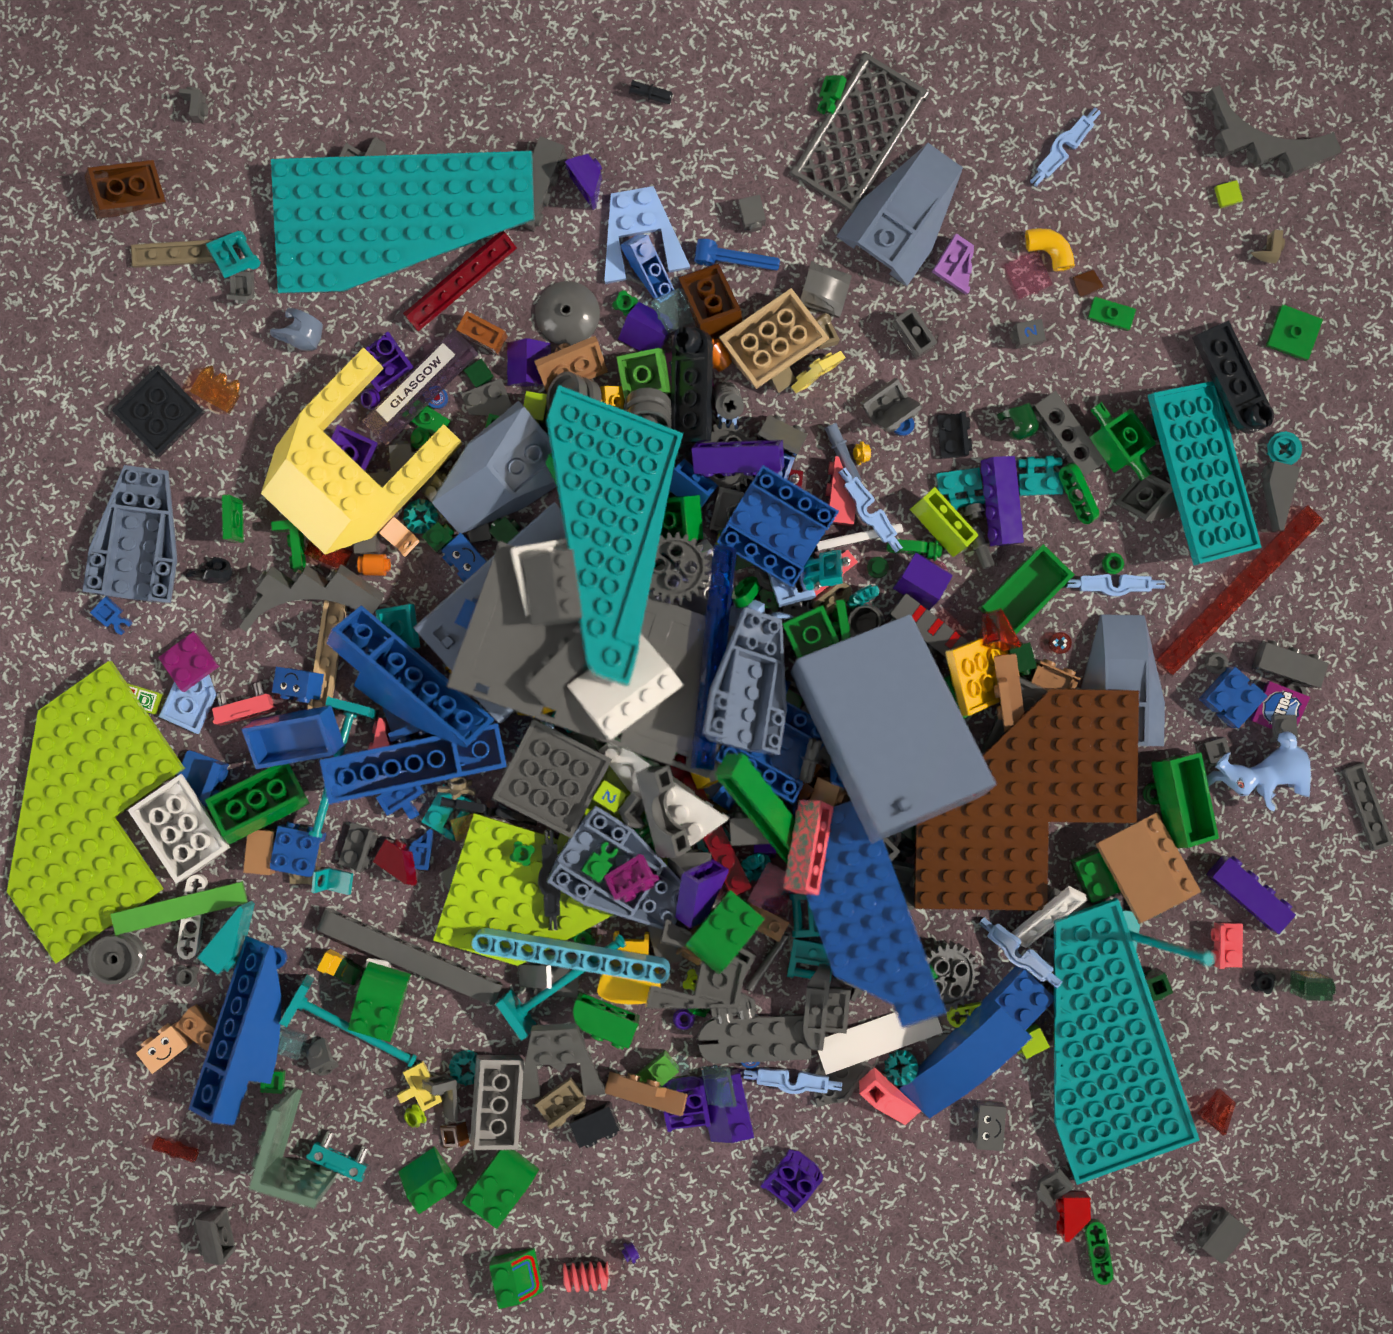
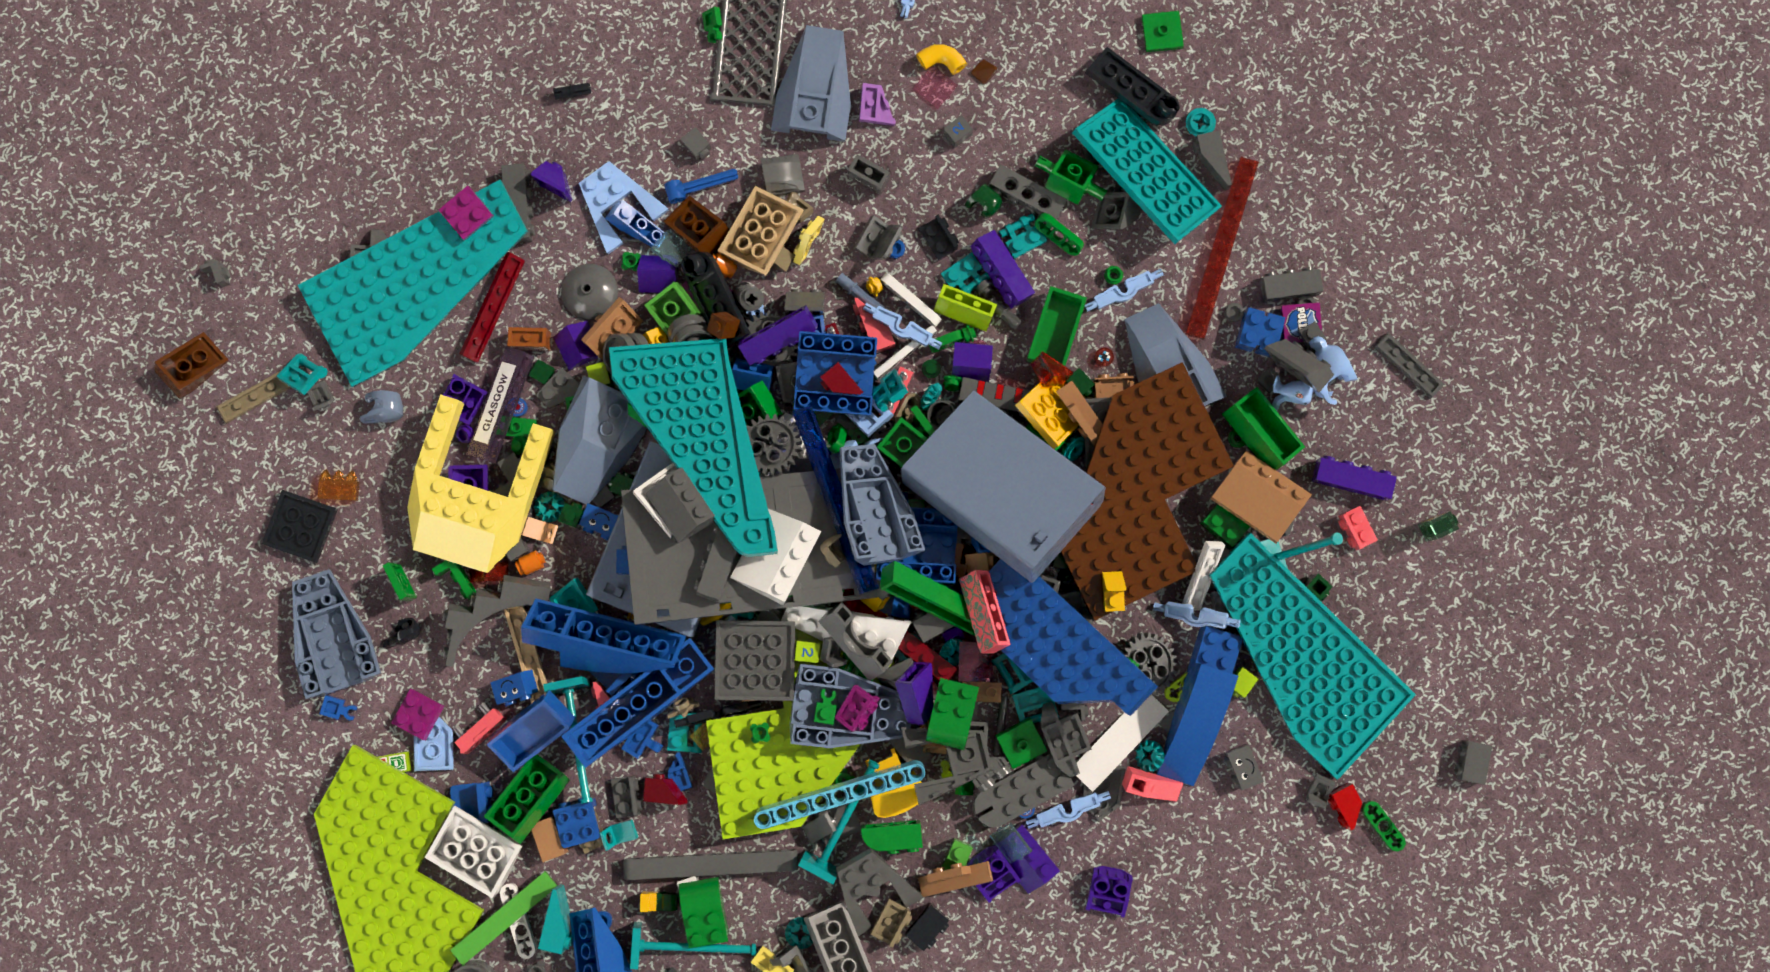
camera: 20 degrees left, 5 degrees down
black piece [538,830,561,930] -> none
dark purple plate [673,1009,695,1030] -> none
dark grey axle [799,738,823,783] -> none
green plate [1087,297,1136,331] -> none
clear red slope [1197,1089,1236,1136] -> none
black plate [1251,970,1276,994] -> none
none -> magenta plate [439,185,494,240]
none -> reddish brown brick [706,312,740,339]
none -> dark red slope [820,362,863,395]
none -> dark tan plate [820,534,848,568]
none -> white beam [880,272,942,327]
none -> green plate [943,375,962,391]
none -> green plate [995,717,1047,769]
none -> teal gear [1061,435,1085,462]
none -> yellow slope [1102,571,1126,612]
none -> dark grey slope [1264,339,1334,392]

